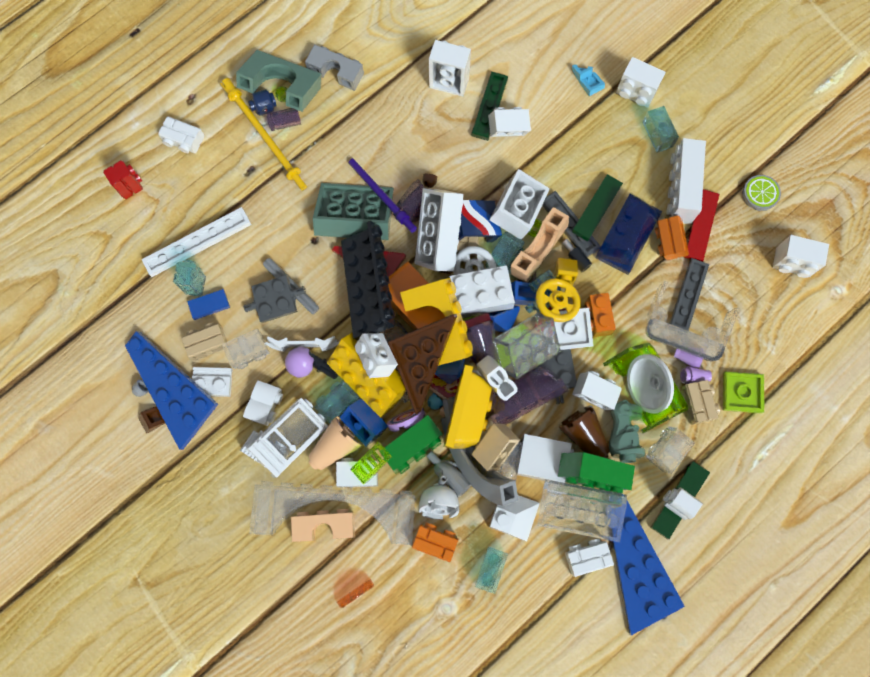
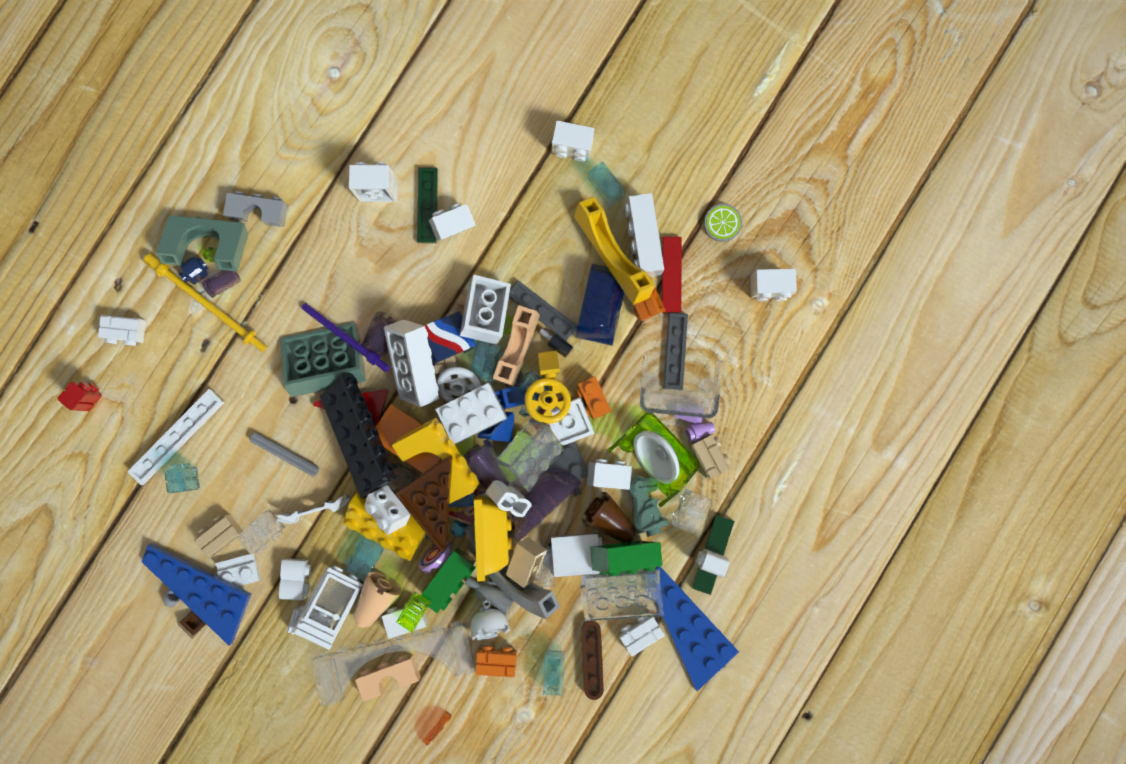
camera: 15 degrees left, 10 degrees up
blue tile [187,289,230,320] -> none
dark grey plate [243,275,306,323] -> none
lavender hair [285,346,314,378] -> none
black axle [308,351,339,379] -> none
blue brick [340,399,388,447] -> none
reddish brown hinge [422,173,438,188] -> none
dark red tile [465,313,491,329] -> none
white slope [489,495,540,541] -> none
medium azure slope [572,64,605,96] -> none
dark green tile [572,174,623,242] -> none
lime tile [723,371,764,414] -> none
none -> yellow arch [574,197,655,305]
none -> reddish brown plate [581,620,604,700]

